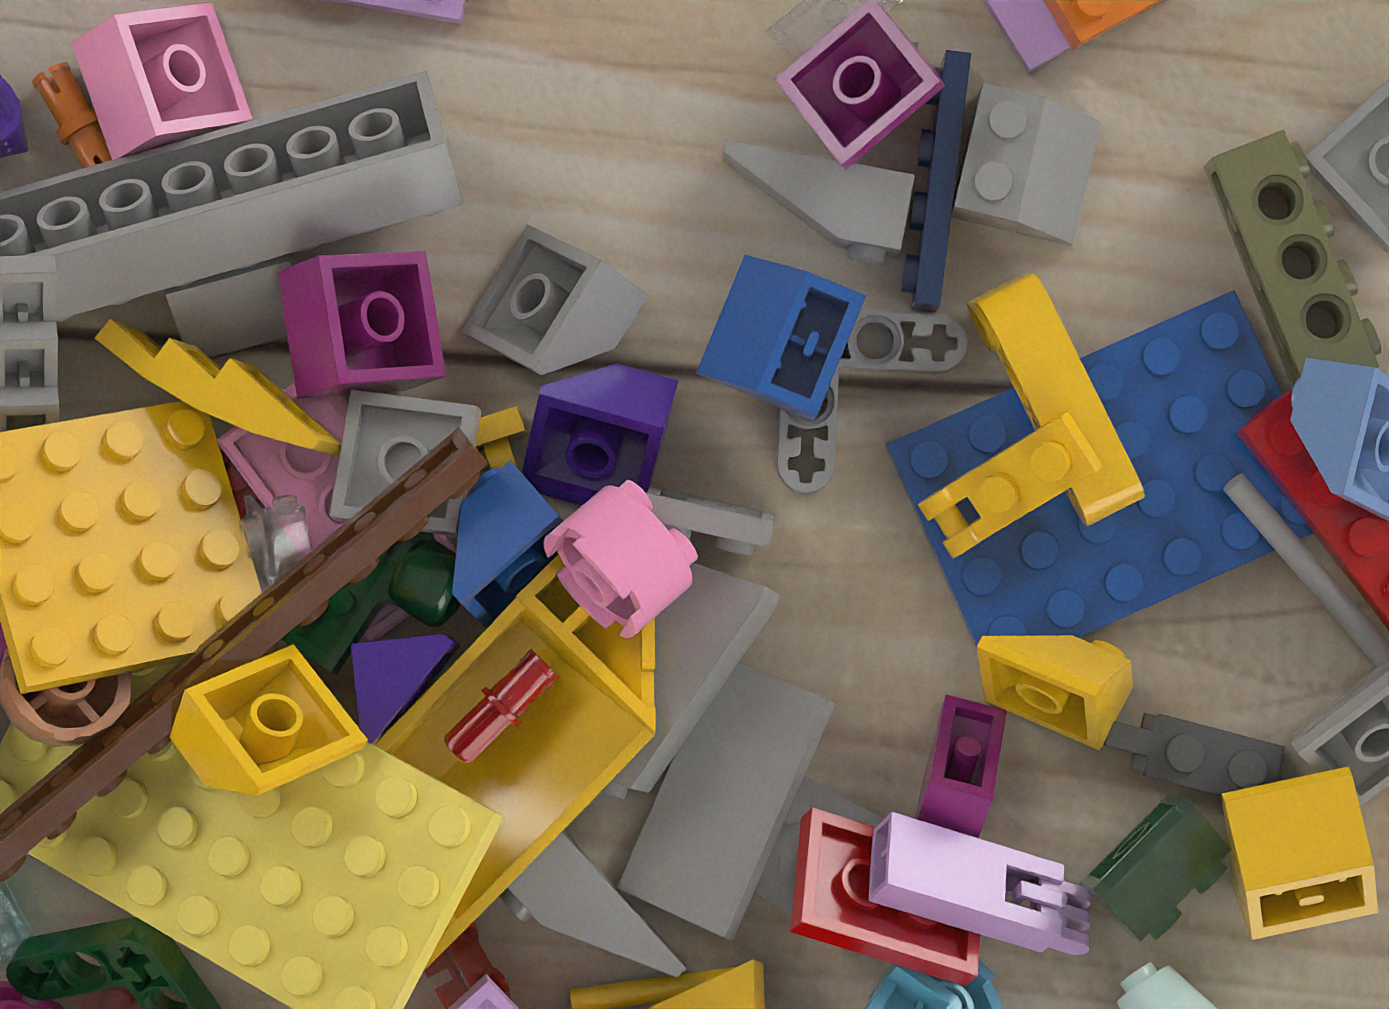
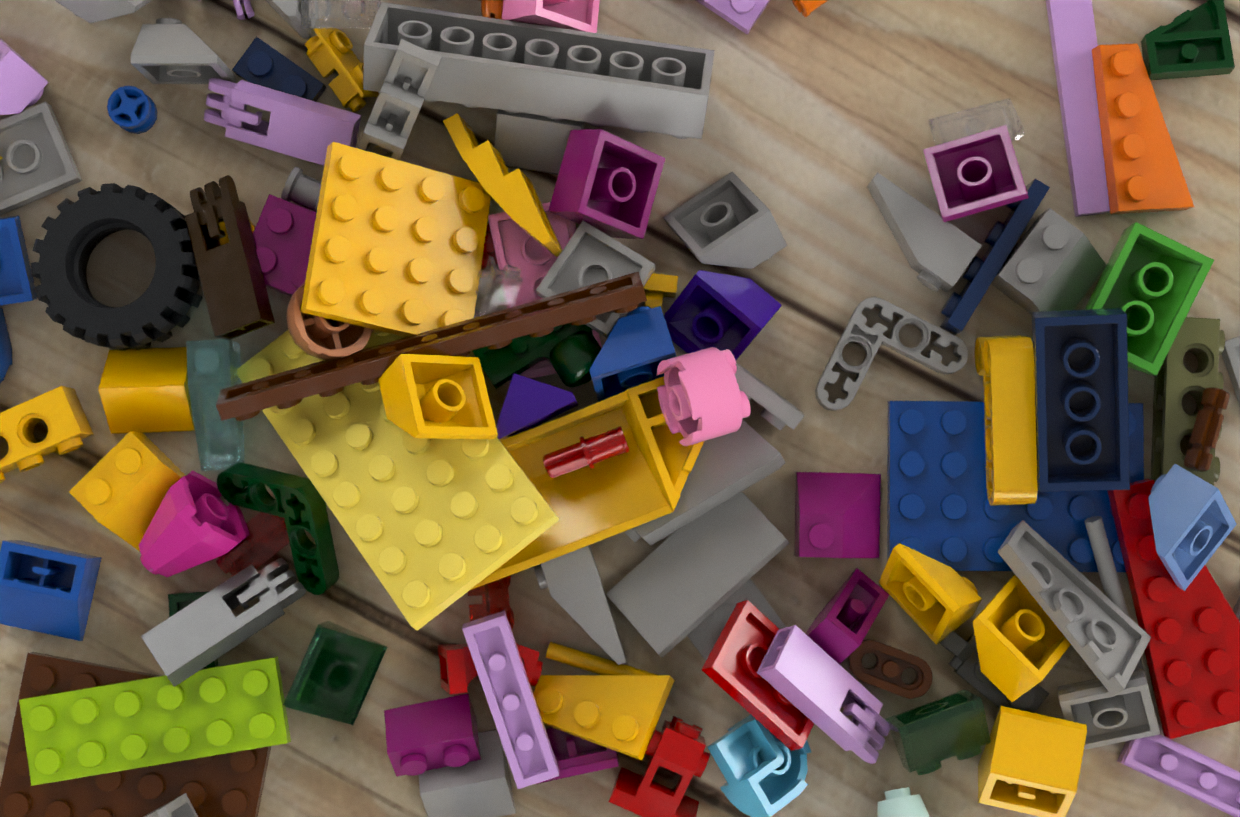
camera: 30 degrees right, 0 degrees up
blue slope [696,255,866,422] -> none
yellow plate [917,411,1103,559] -> none
none -> magenta slope [794,472,881,558]
none -> reddish brown plate [848,639,933,699]
none -> yellow slope [972,574,1071,702]
none -> light grey wing [998,520,1151,697]
none -> dark blue brick [1032,308,1130,492]
none -> bright green slope [1084,222,1214,376]
none -> reddish brown axle [1184,387,1230,472]

